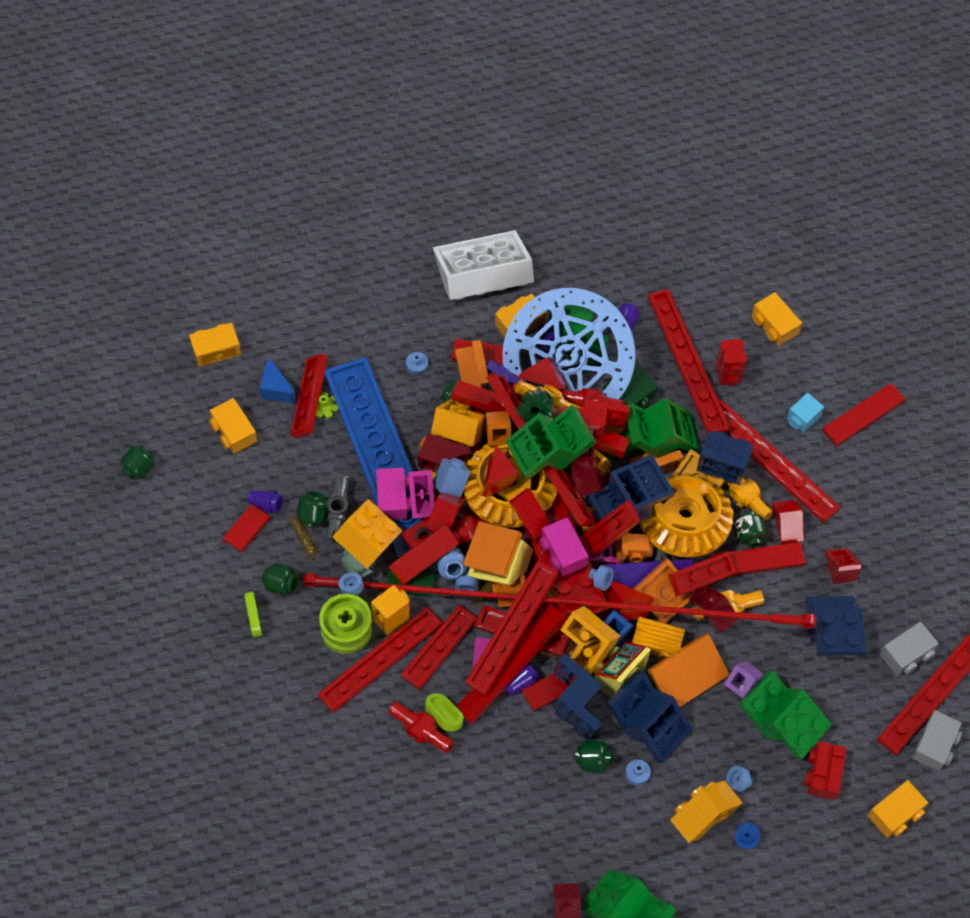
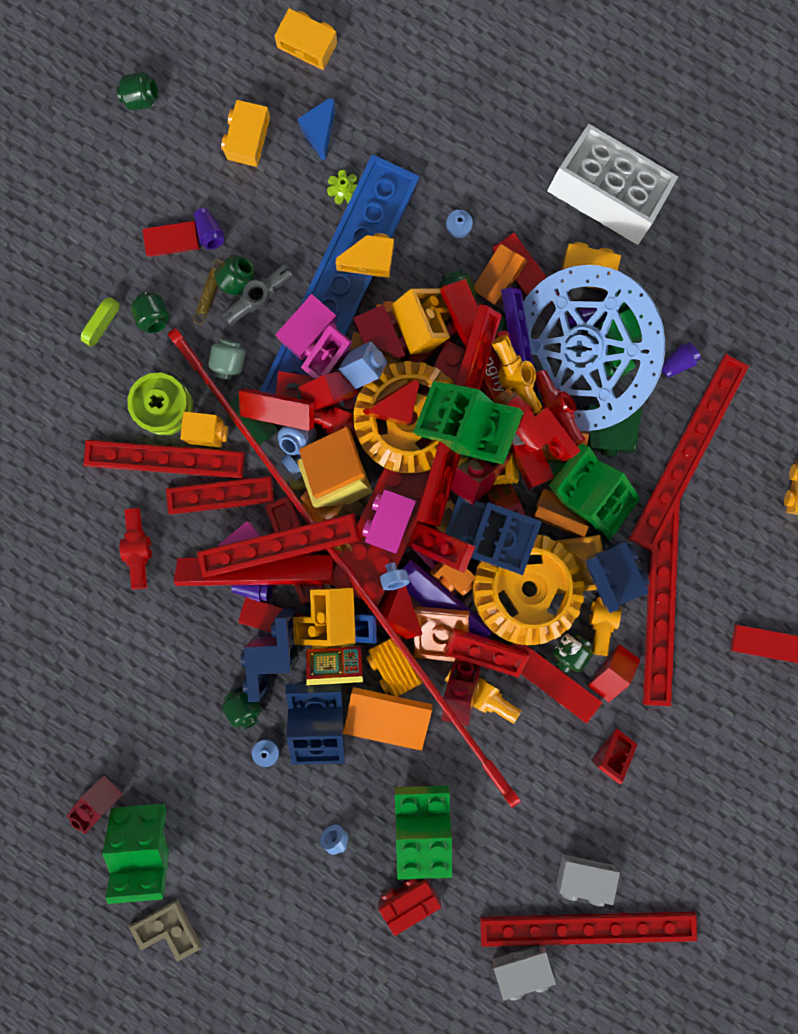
camera: 50 degrees right, 25 degrees up
red tile [291,353,327,439] -> none
light orange brick [333,499,402,569] -> none
medium blue tile [339,572,364,596] -> none
lime tile [425,693,464,731] -> none
orange brick [486,411,511,446] -> none
red tile [509,488,551,540] -> none
dark green brick [516,387,554,423] -> none
red slope [518,357,566,390] -> none
light orange brick [670,780,743,843] -> none
red brick [715,339,747,387] -> none
medium lavender brick [724,661,764,698] -> none
blue tile [735,822,760,849] -> none
medium azure brick [787,393,824,433] -> none
dark blue bracket [806,596,867,655] -> none
light orange brick [868,780,928,839] -> none
none -> light orange slope [336,233,394,278]

